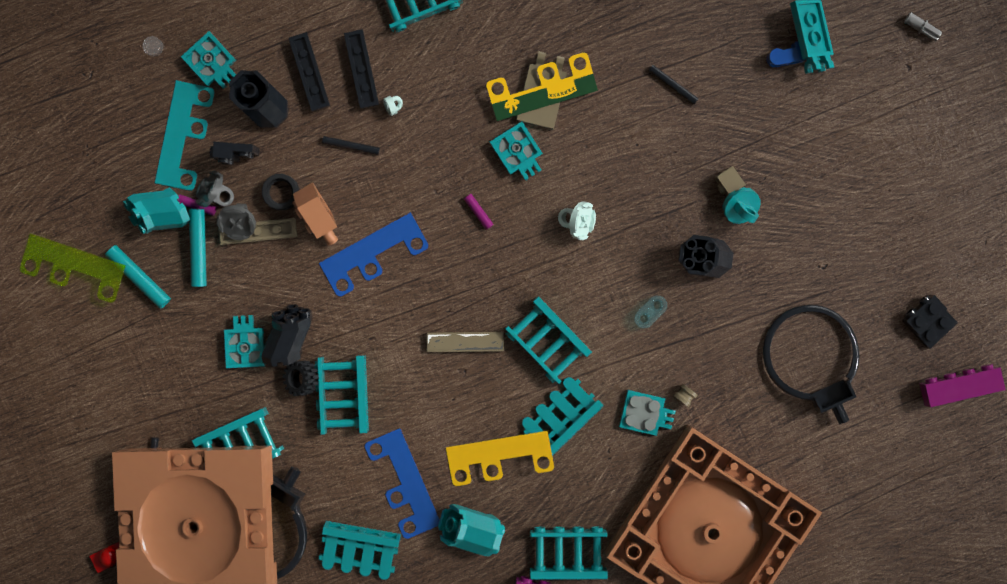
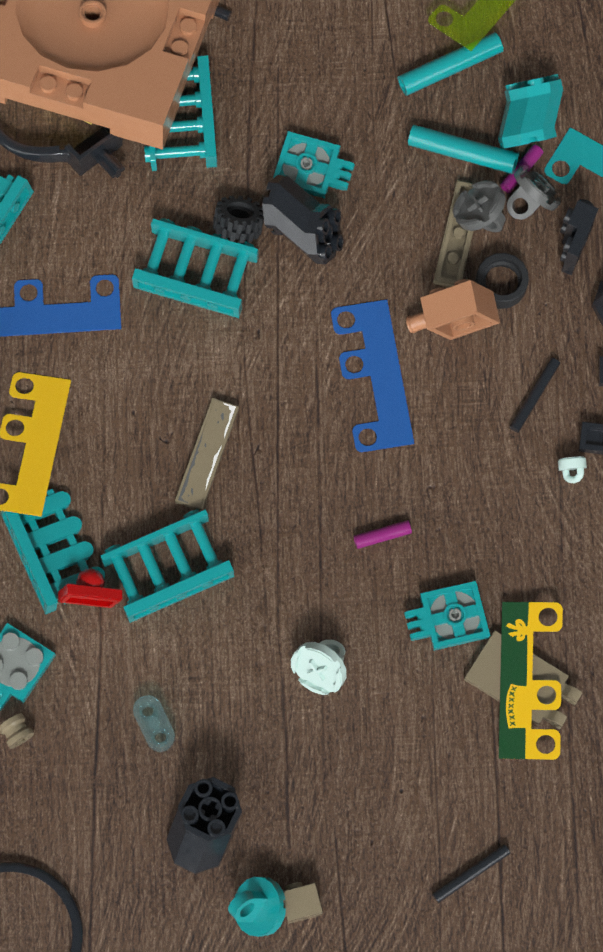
camera: 110 degrees right, 15 degrees down
none -> red tile [58,568,122,608]

